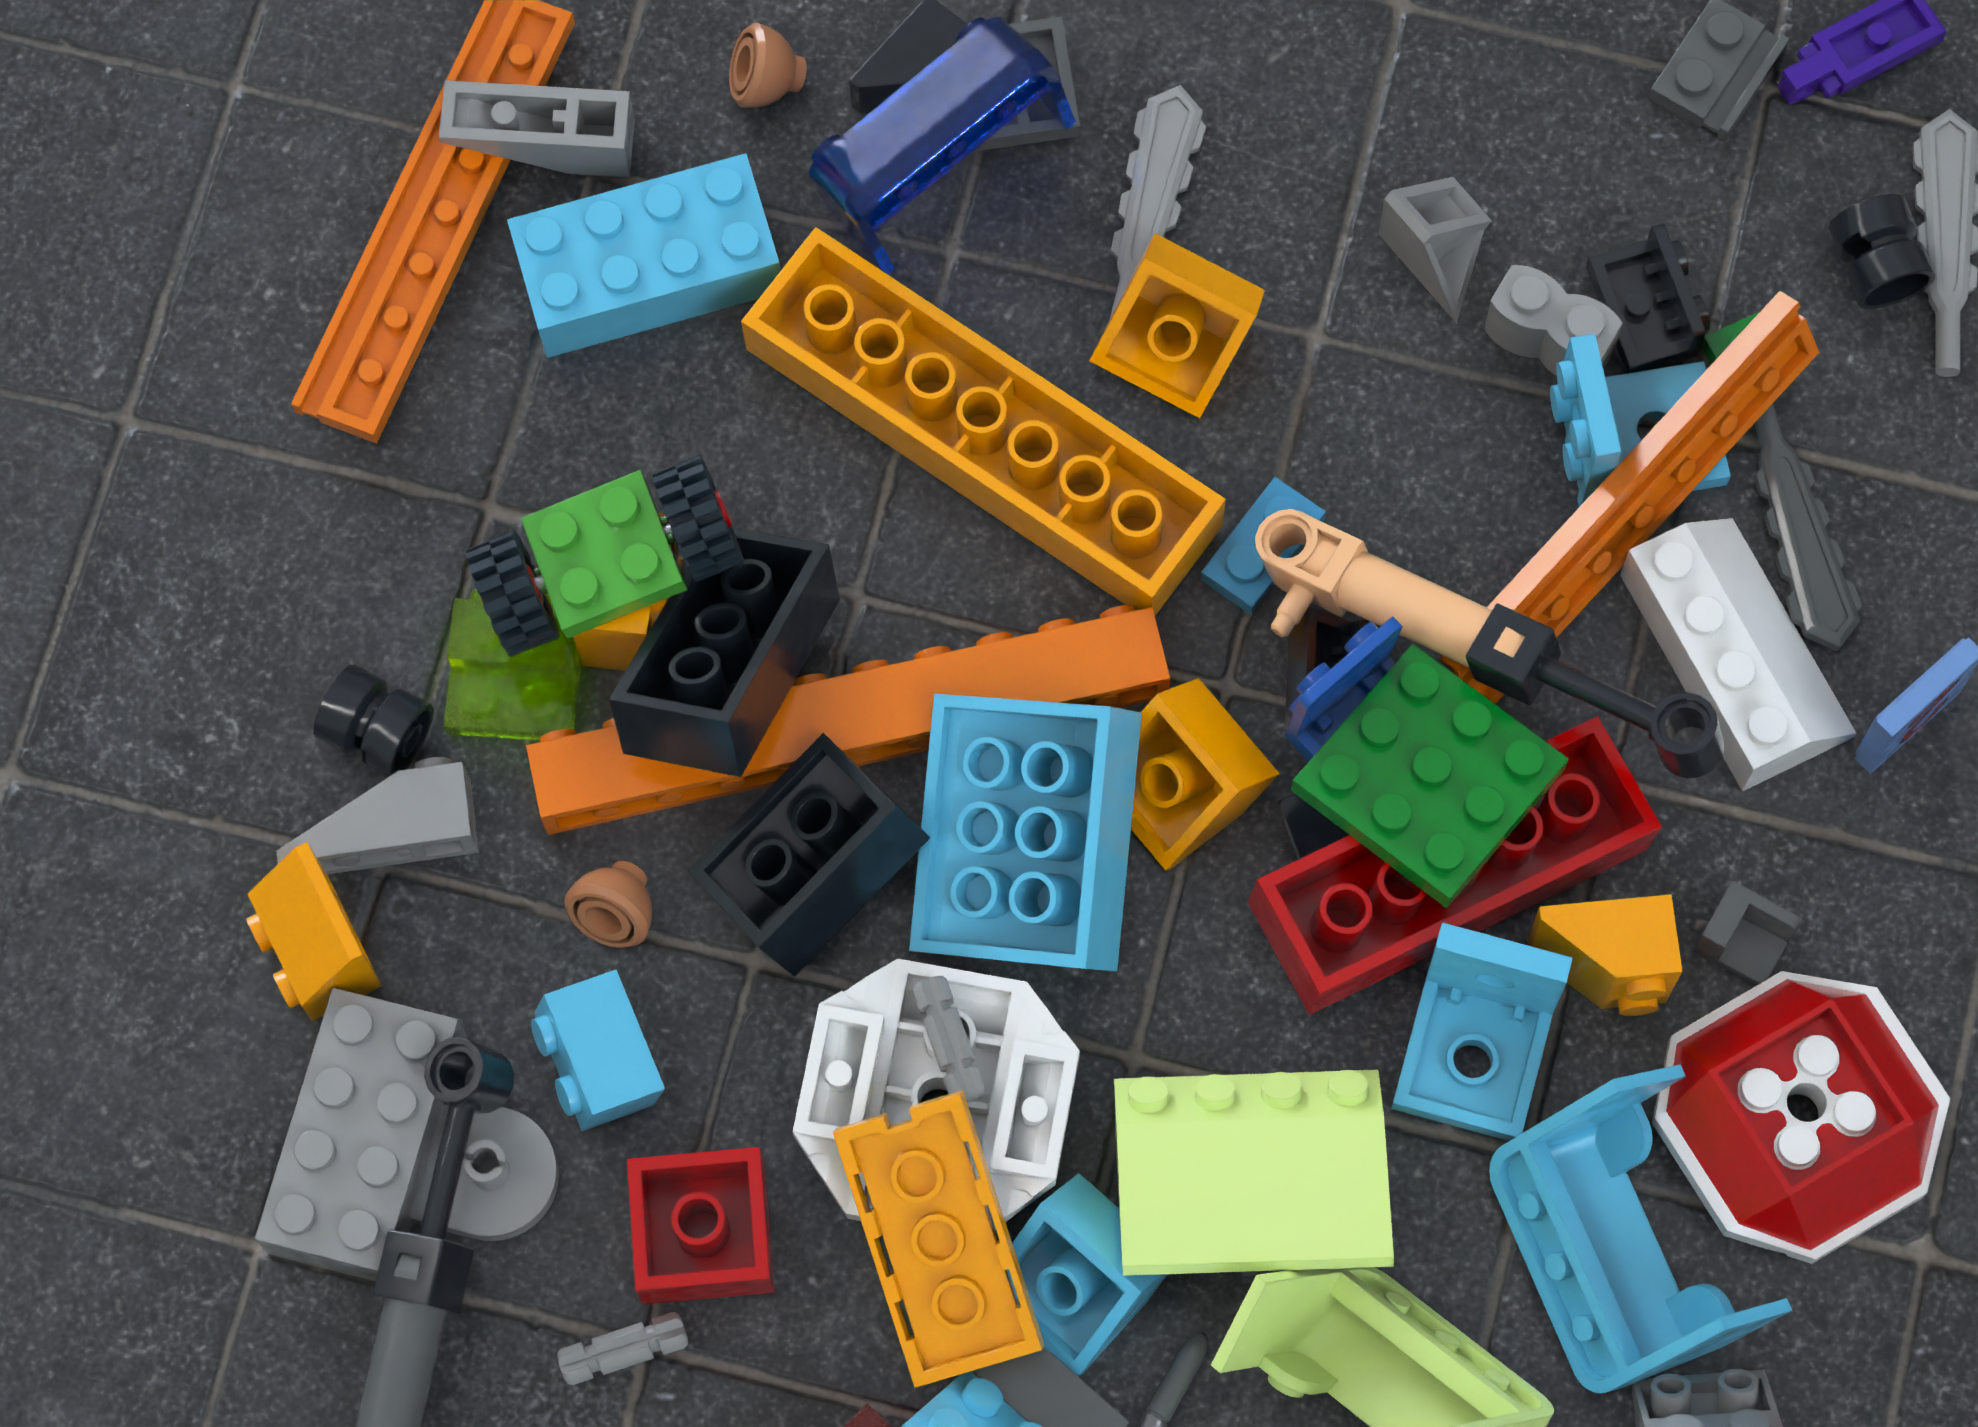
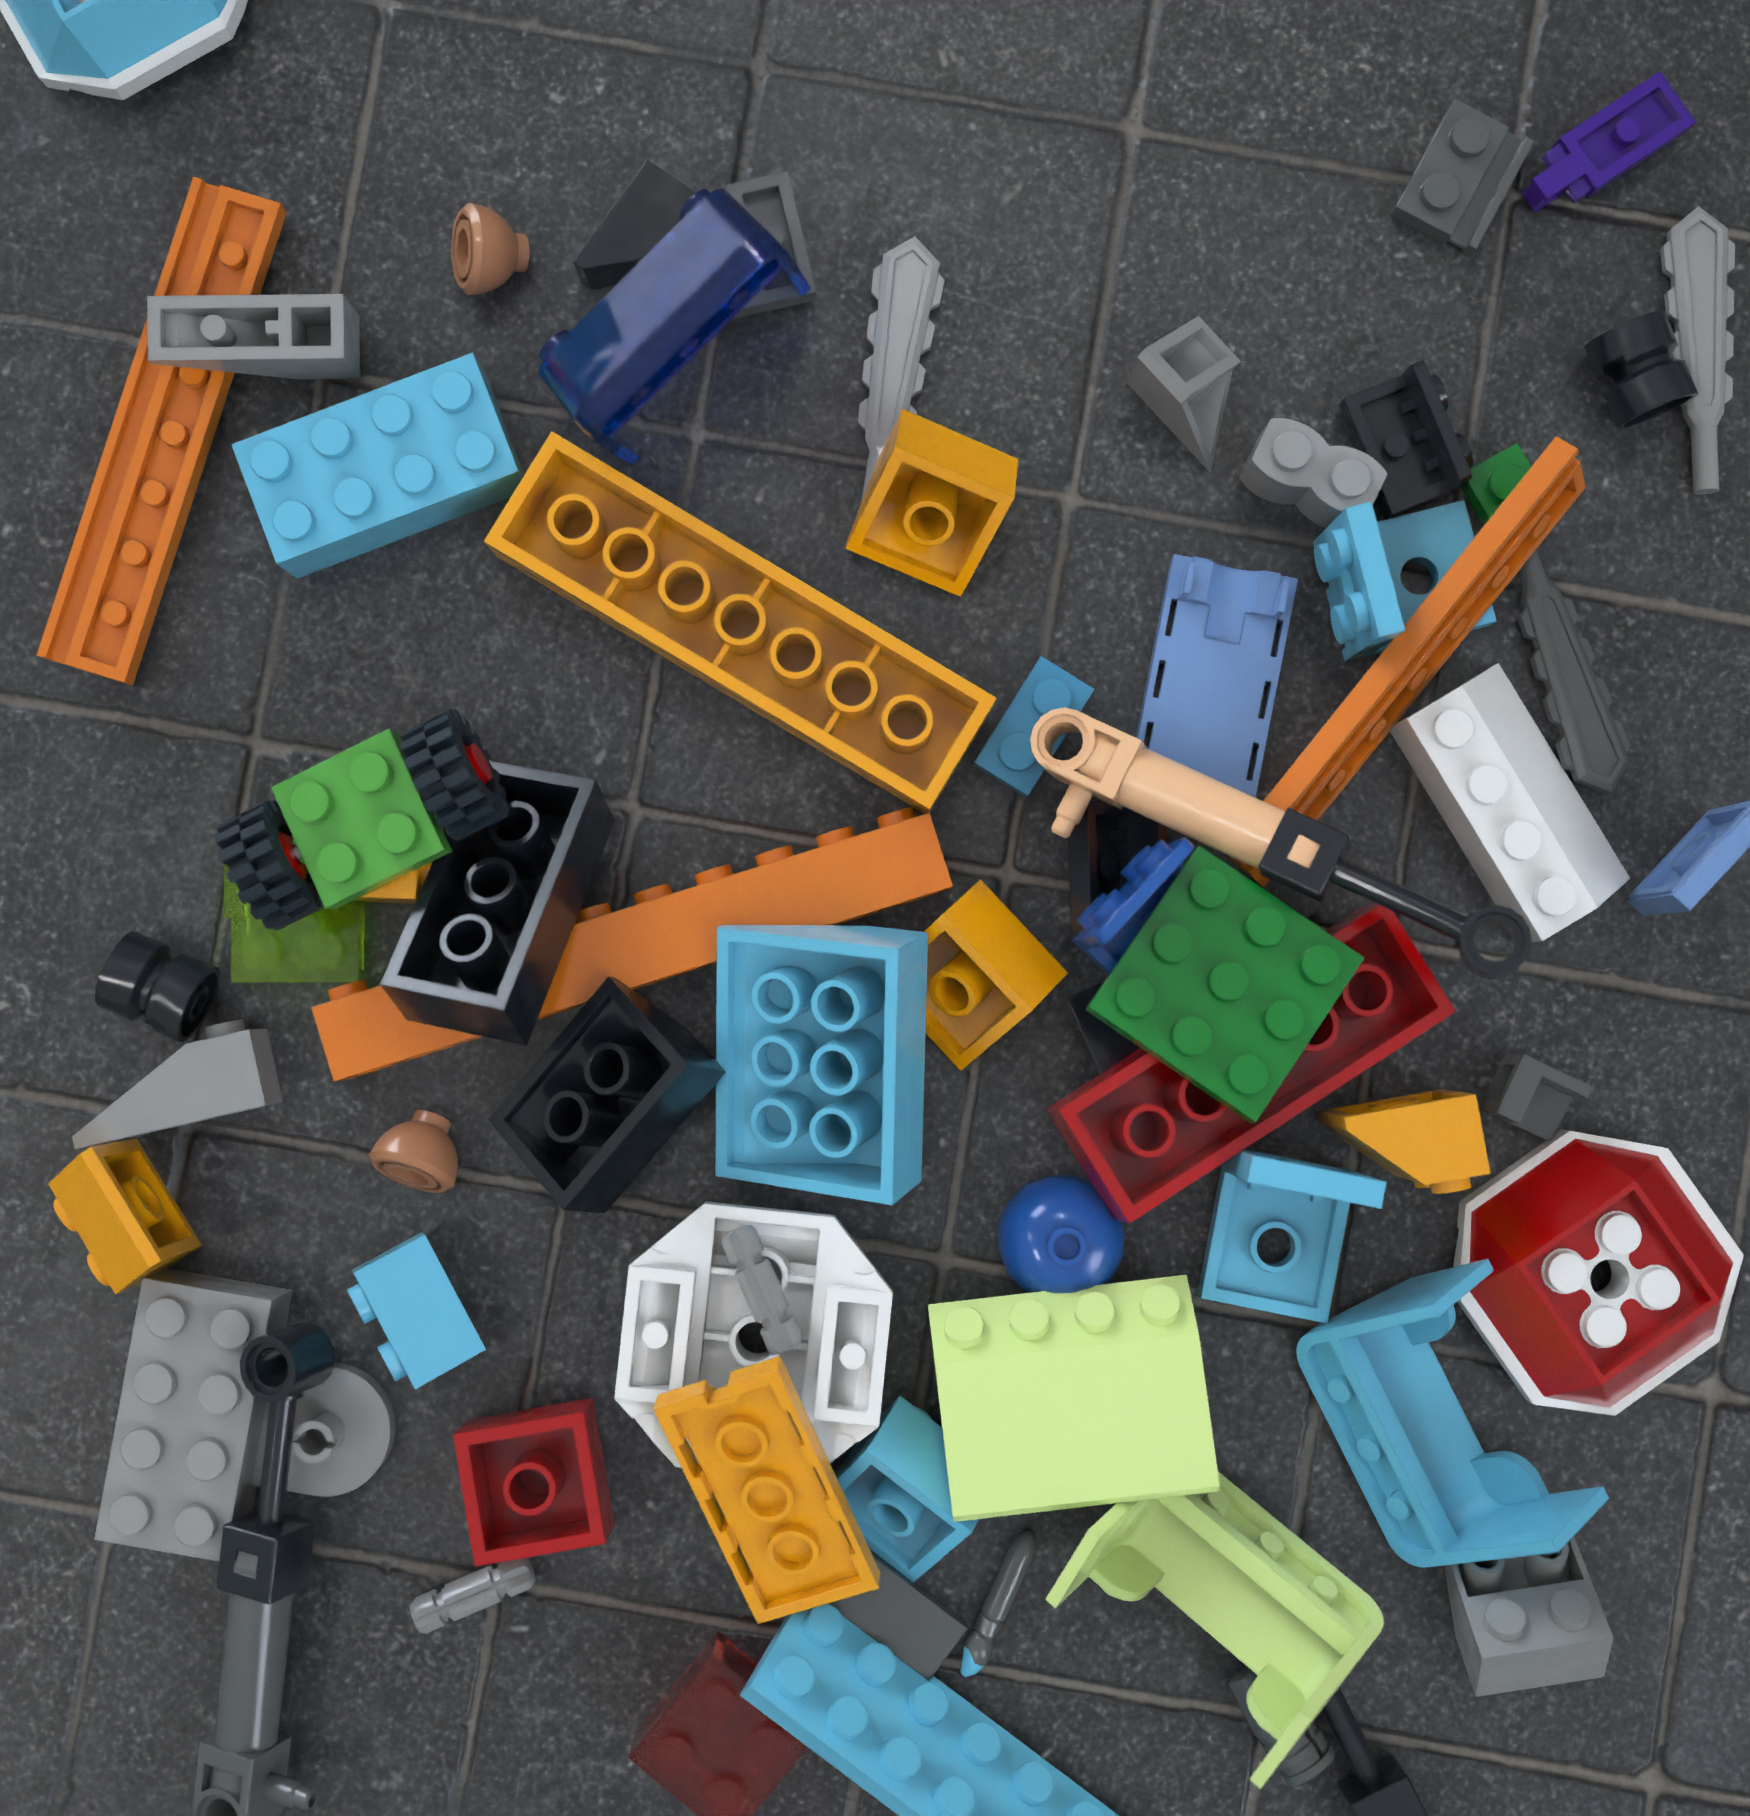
camera: 10 degrees left, 15 degrees up
none -> blue cylinder [997,1175,1125,1293]
none -> medium blue piece [1136,554,1298,798]

